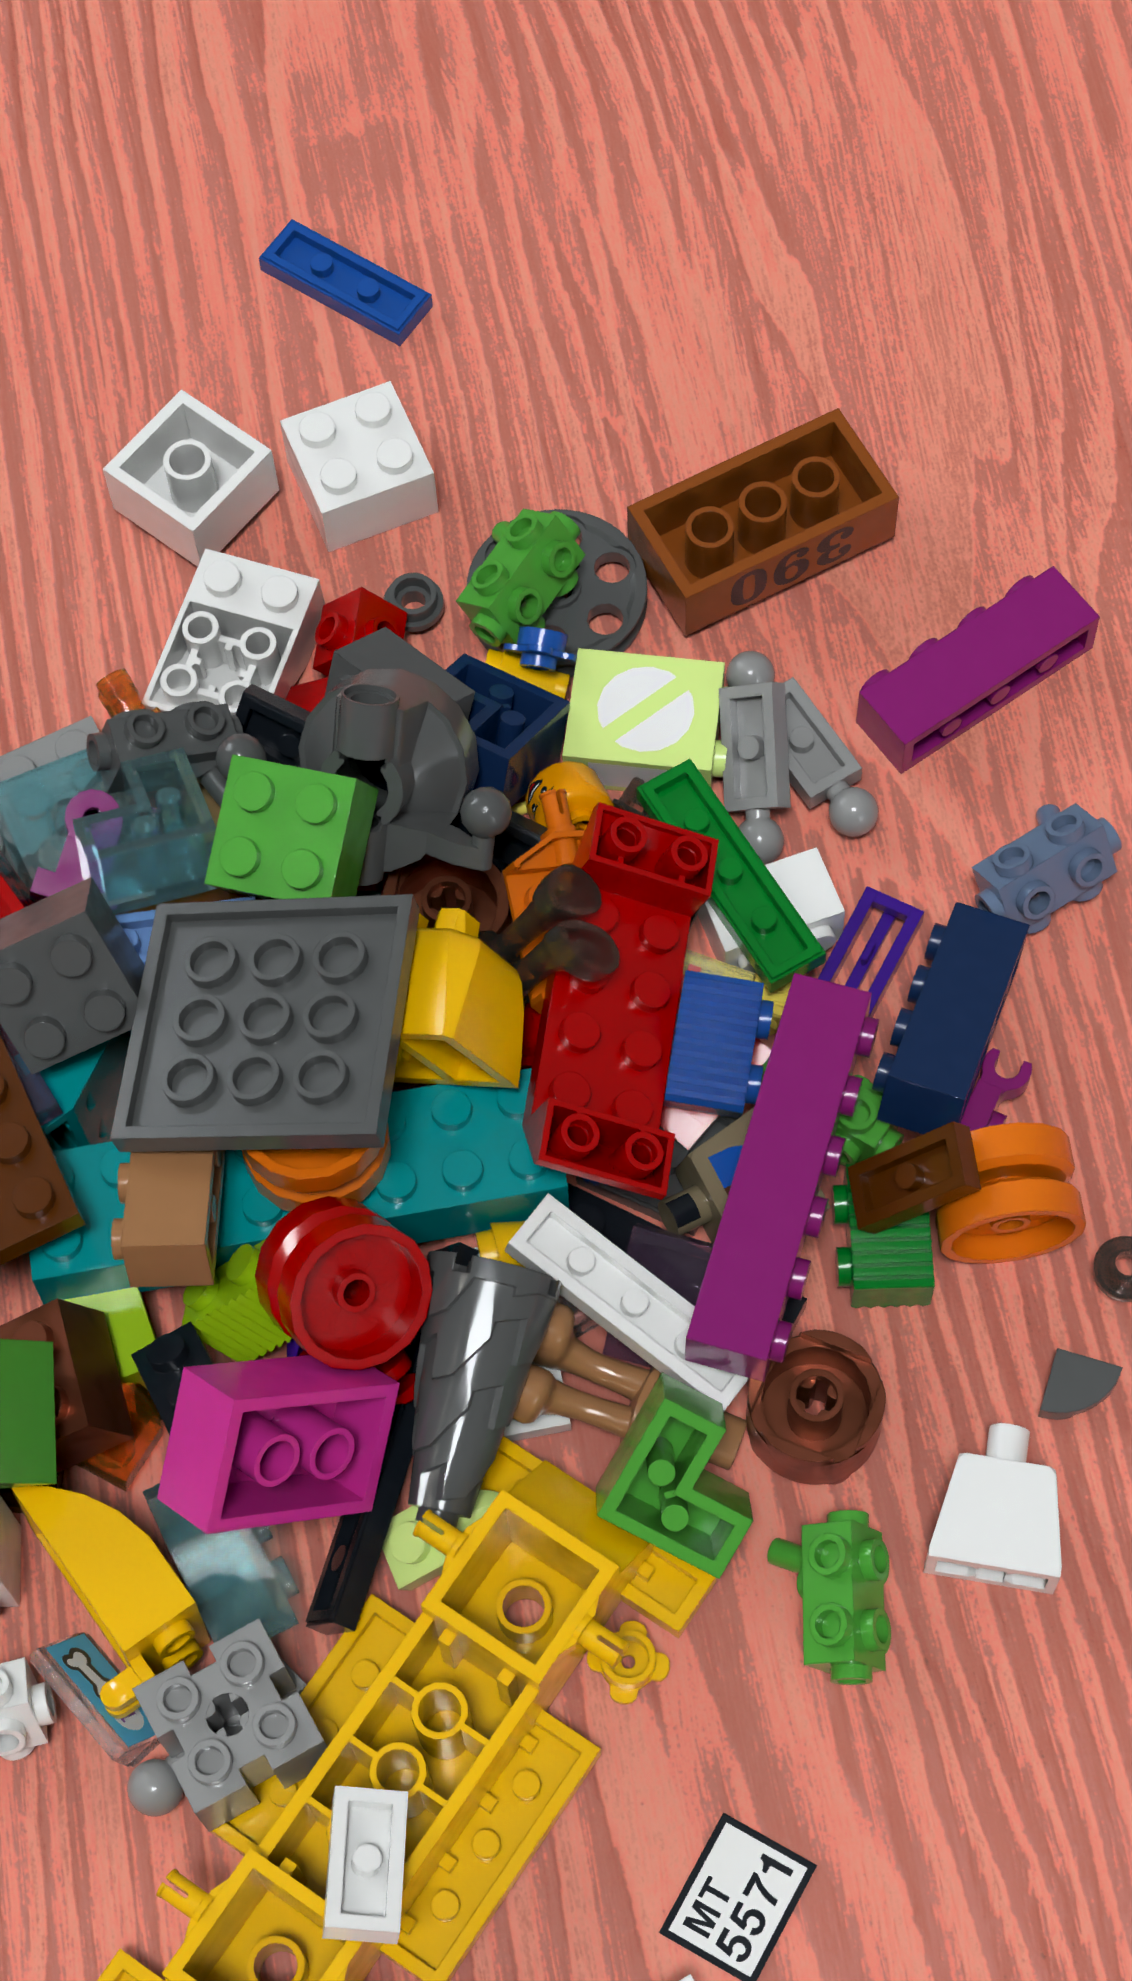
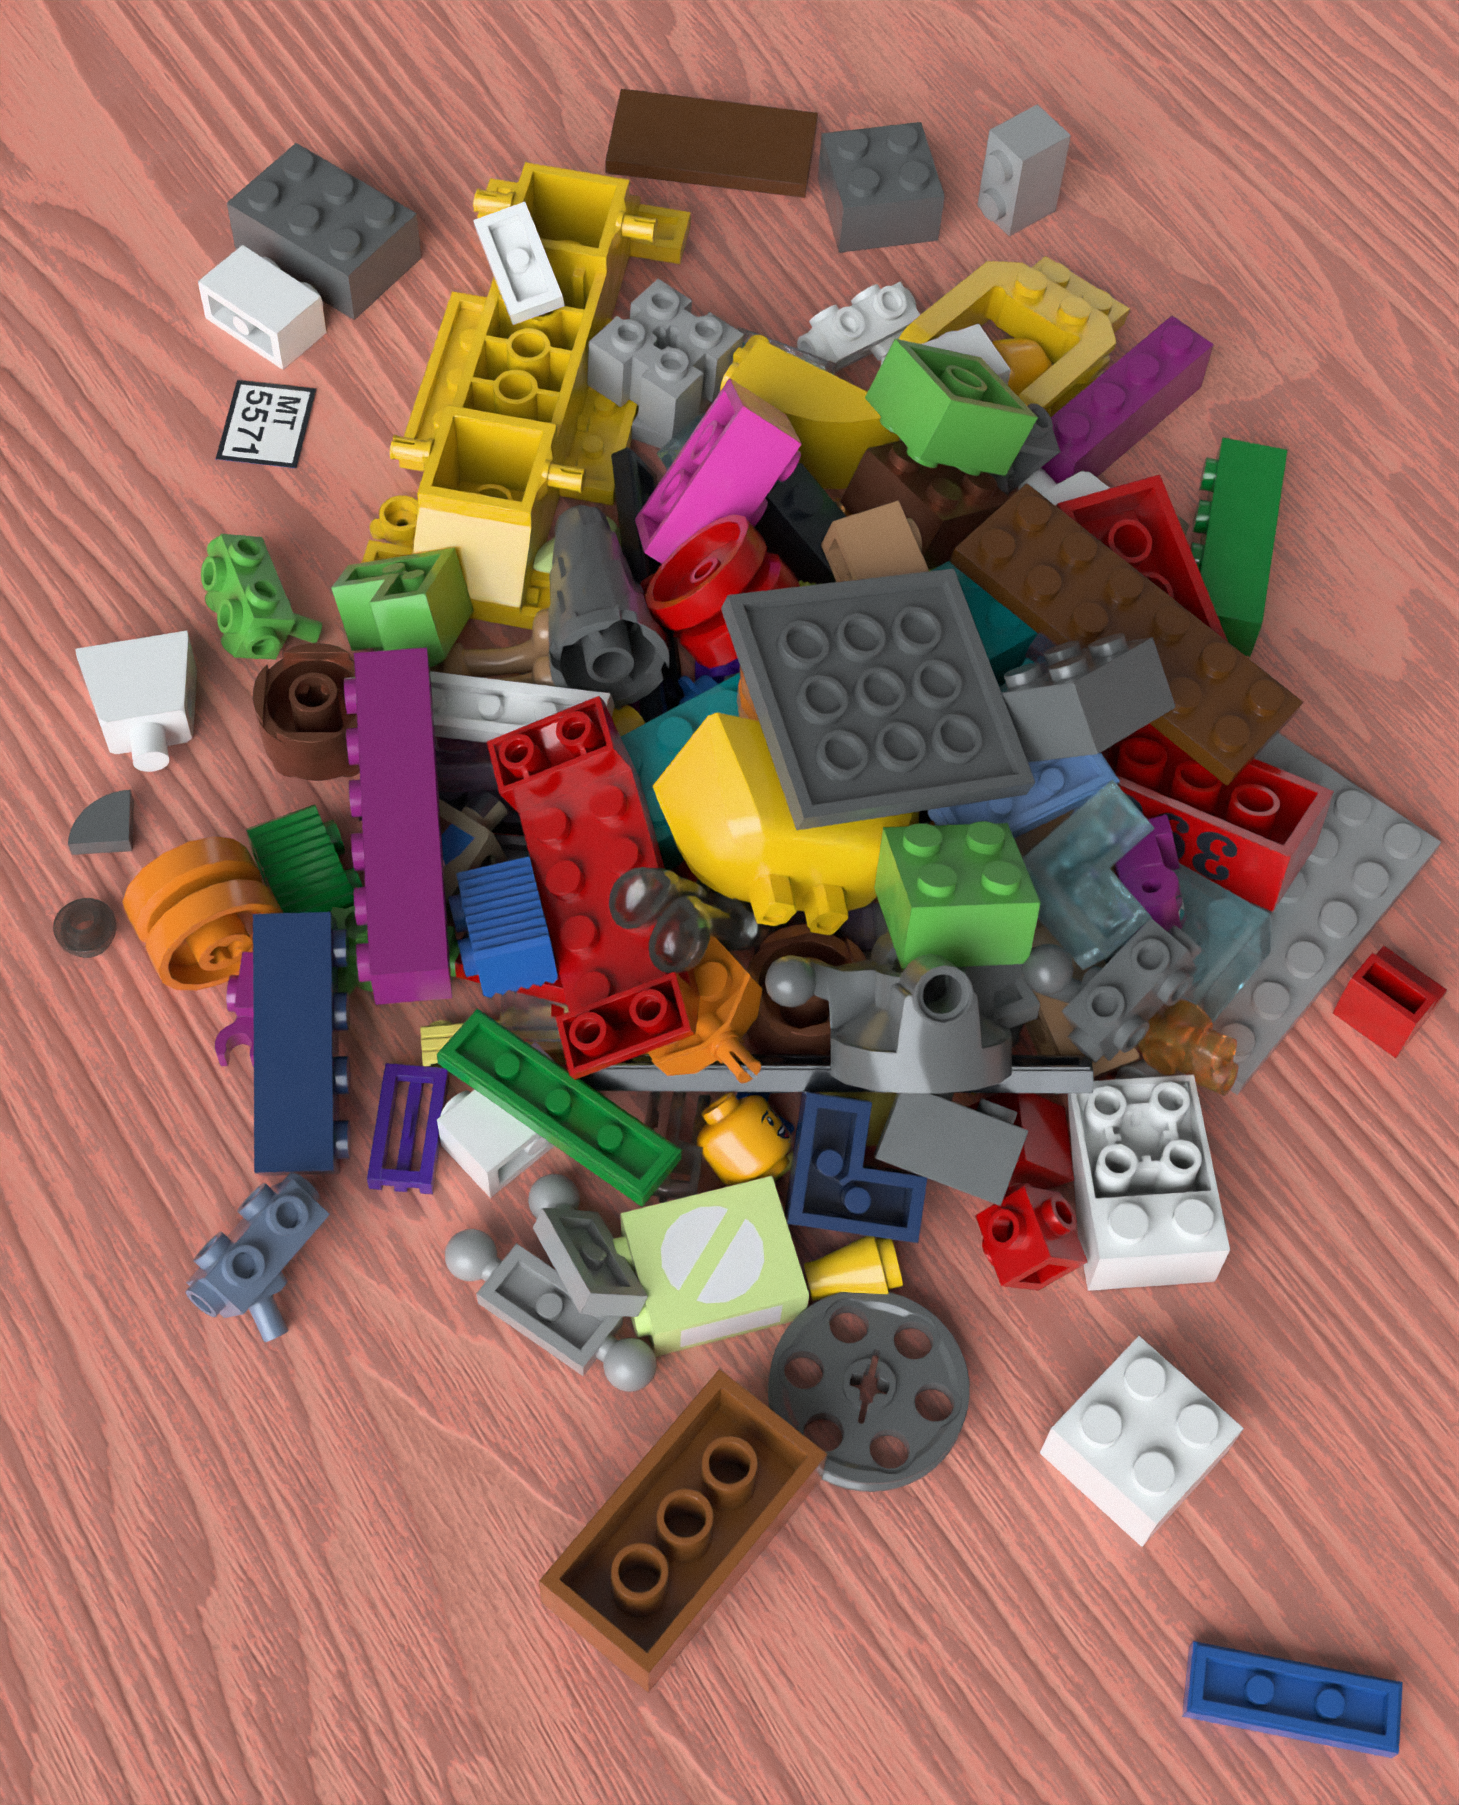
camera: 150 degrees right, 5 degrees down
white brick [103,389,279,567] -> none
dark grey plate [384,573,444,632] -> none
bright green brick [456,508,586,647] -> none
blue plate [503,626,577,672] -> none
reddish brown plate [847,1121,982,1234] -> none
magenta brick [856,566,1100,774] -> none

